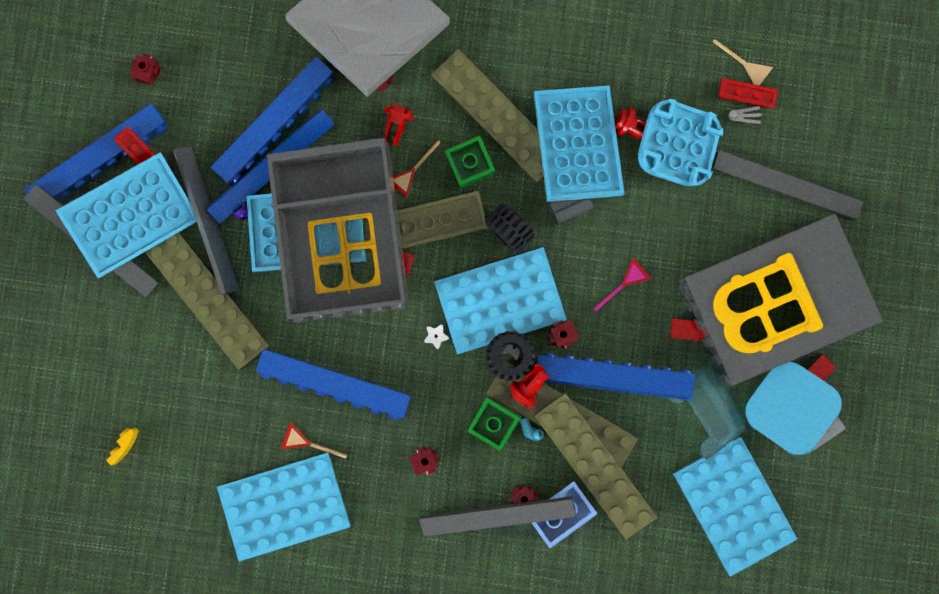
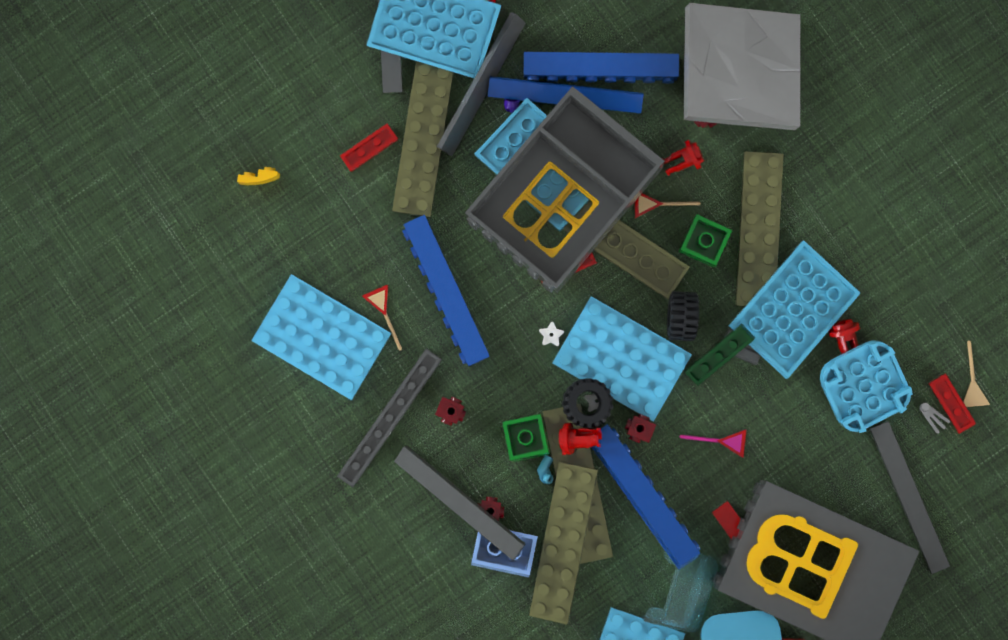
camera: 50 degrees right, 0 degrees up
none -> dark grey tile [337,349,442,488]
none -> red tile [340,123,398,172]
none -> dark green tile [685,323,755,386]

